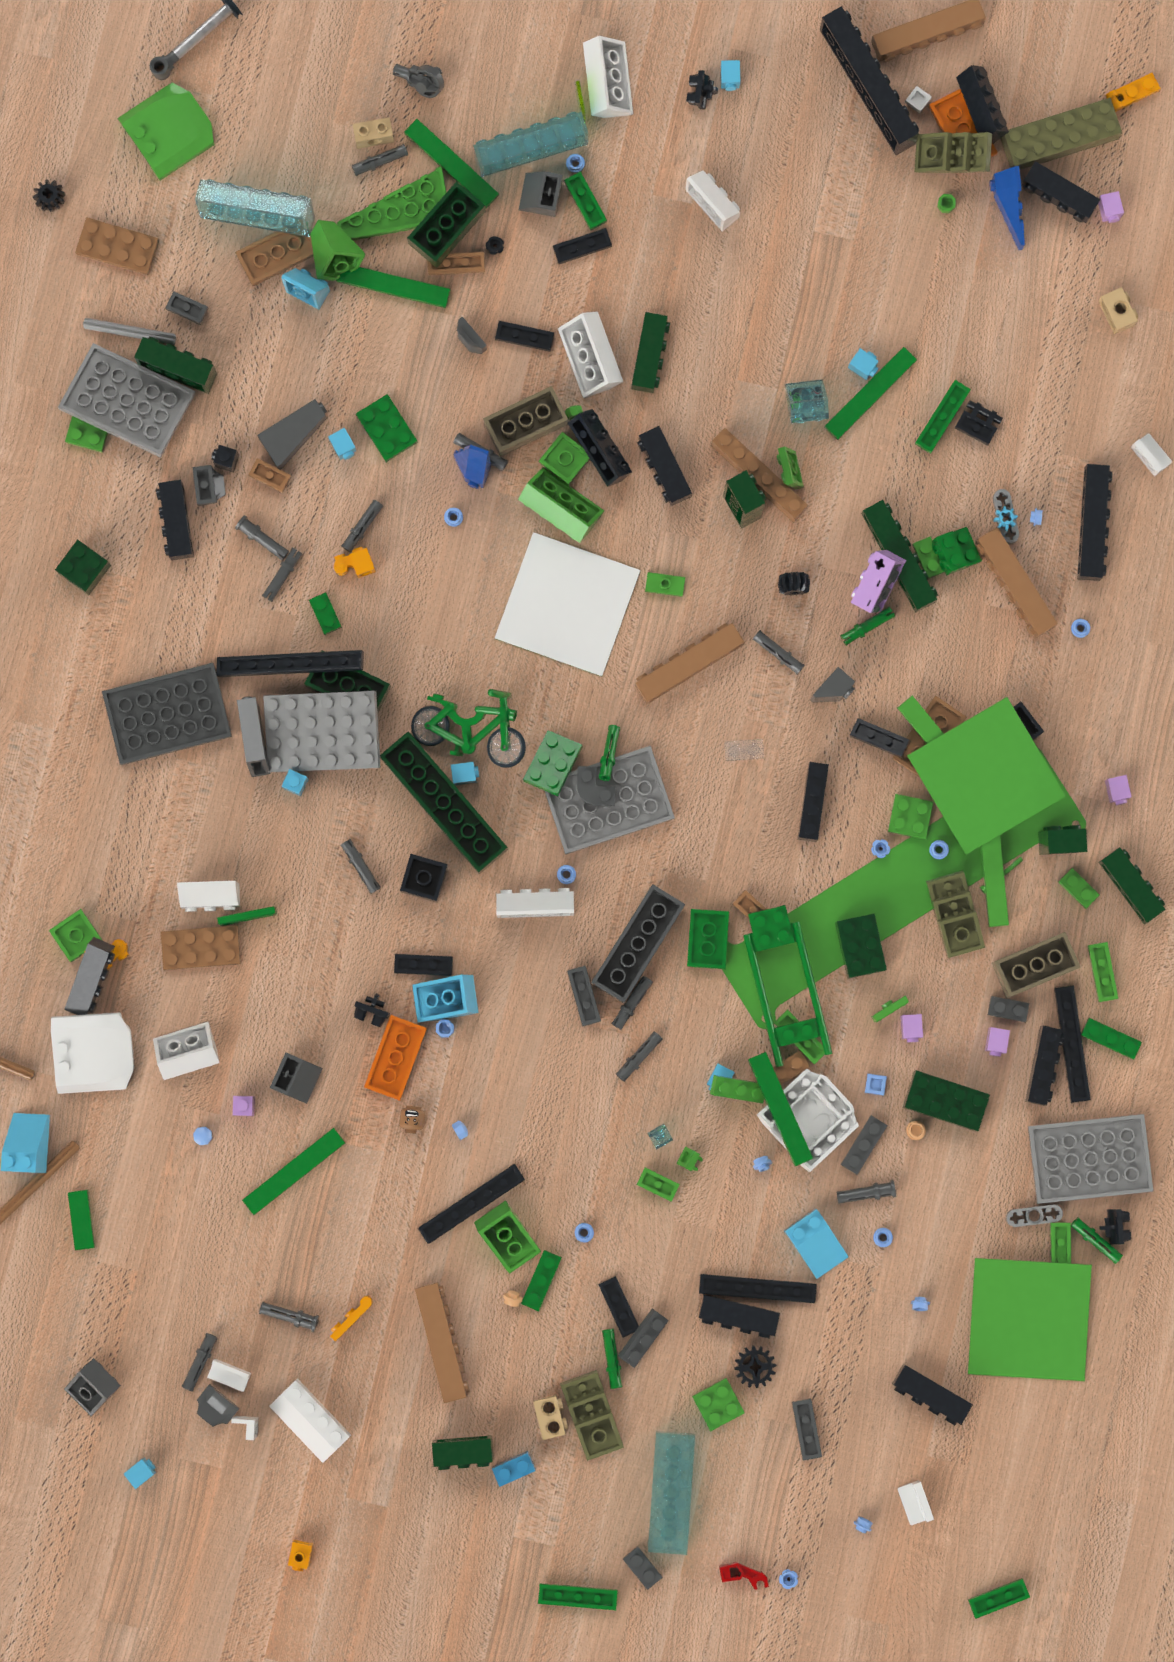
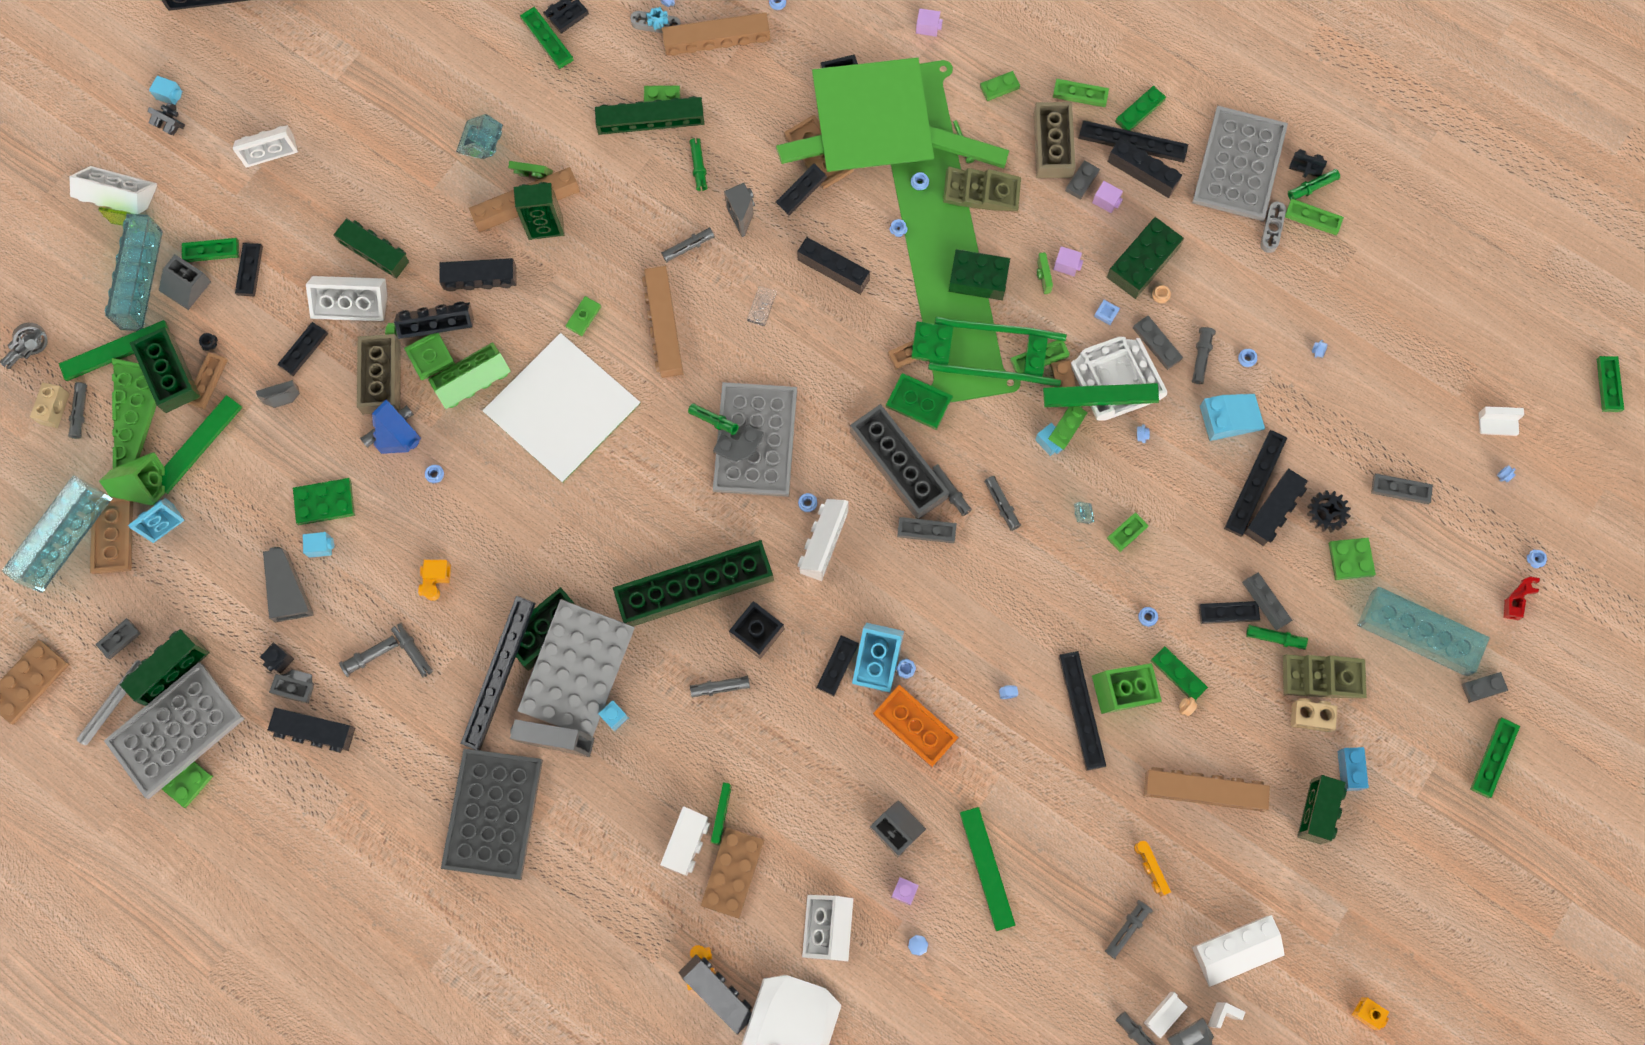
camera: 65 degrees left, 10 degrees down
bright green plate [49,909,103,962] -> none
dark green brick [55,539,111,596] -> none
medium nougat plate [248,458,291,493] -> none
green plate [309,592,342,635] -> none
dark grey pin [341,499,384,552] -> none
black hips [354,993,390,1028] -> none
medium nougat head [399,1105,425,1134] -> none
piece [411,689,526,768] -> none
medium azure brick [451,762,480,786] -> none
green plate [523,730,583,796] -> none
light blue plate [566,154,585,173] -> none
bright green tile [676,1147,703,1171] -> none
black gear [778,571,810,596] -> none
green tile [824,347,917,440] -> none
medium azure brick [848,348,879,380] -> none
lavender piece [851,550,906,613] -> none
bright green plate [888,794,933,840] -> none
black brick [892,1364,973,1426] -> none
green plate [932,527,982,576] -> none
bright green piece [968,1258,1092,1381] -> none
dark green brick [1038,825,1088,855] -> none
dark green brick [1099,847,1166,924] -> none

